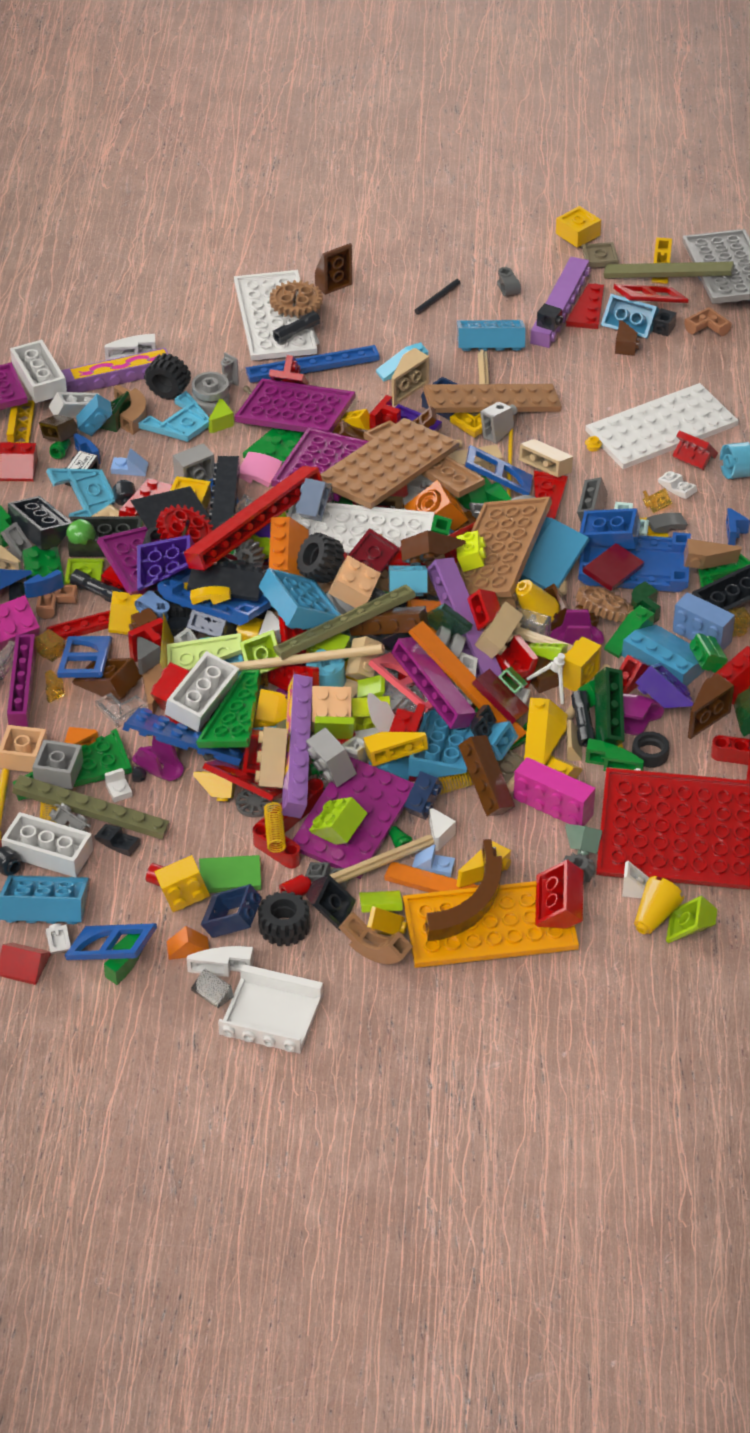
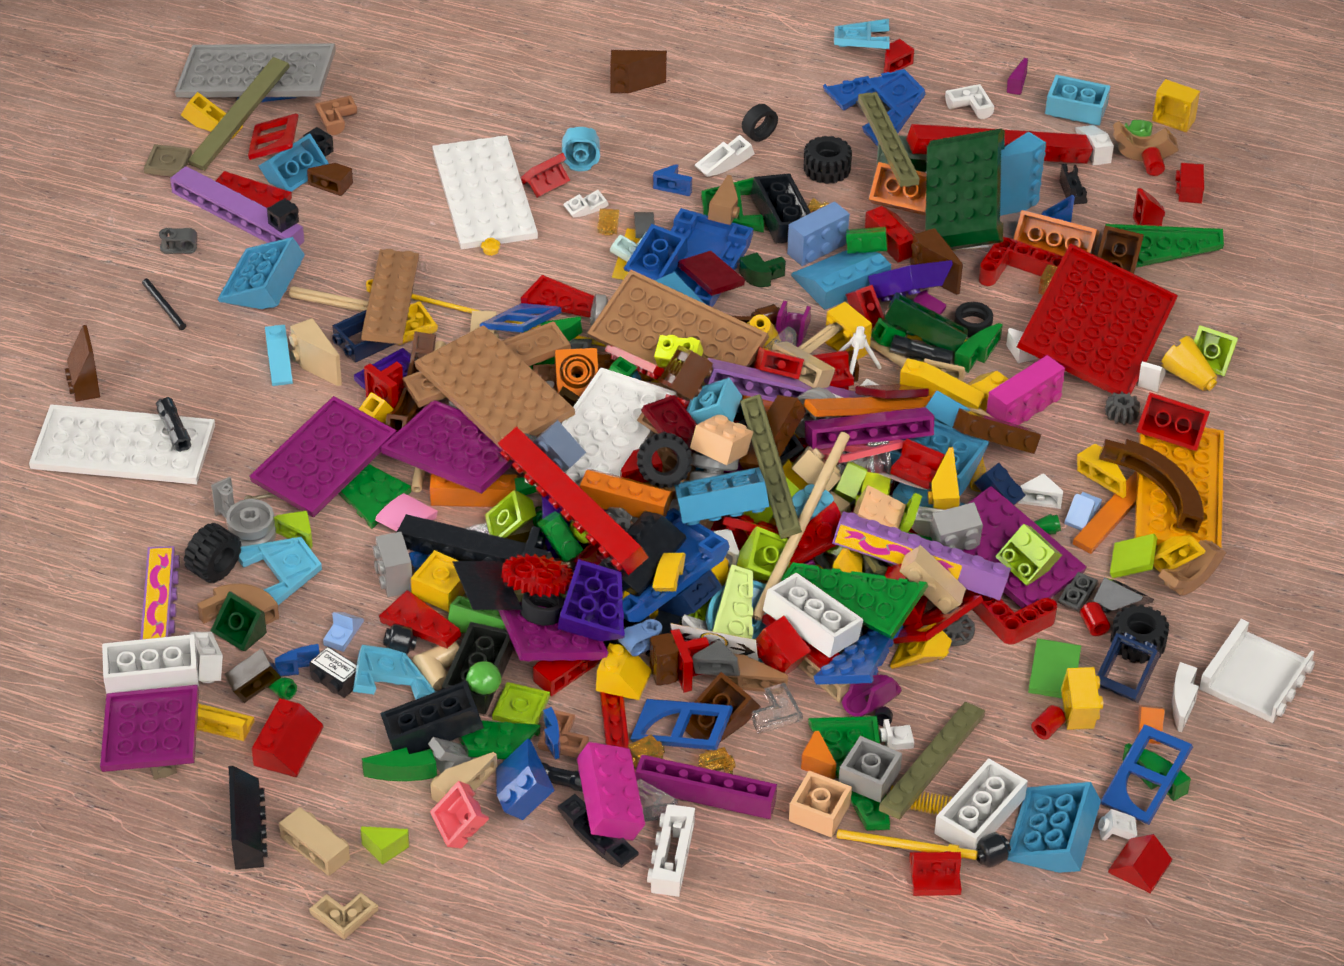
camera: 75 degrees left, 0 degrees up
light grey hinge [49,803,91,832] -> none
black axle [70,569,125,603] -> none
dark azure brick [76,394,112,437] -> none
black slope [94,824,141,856] -> none
white slope [104,334,156,360] -> none
clear smoke slope [191,969,234,1008] -> none
blue plate [246,345,379,383] -> none
yellow piece [264,802,286,852] -> none
bracket [269,355,309,385] -> none
medium nougat gear [270,280,323,318] -> none
tan axle [330,835,434,884] -> none
clear green tile [427,603,473,639] -> none
black slope [470,705,497,737] -> none
light grey torso [480,402,518,444] -> none
green piece [498,667,528,694] -> none
tan brick [519,439,573,477] -> none
lime slope [528,643,568,660] -> none
yellow container [556,206,601,248] -> none
sand green slope [565,824,602,856] -> none
medium nougat gear [575,585,634,622] -> none
dark grey brick [577,477,608,524] -> none
green slope [604,605,655,658] -> none

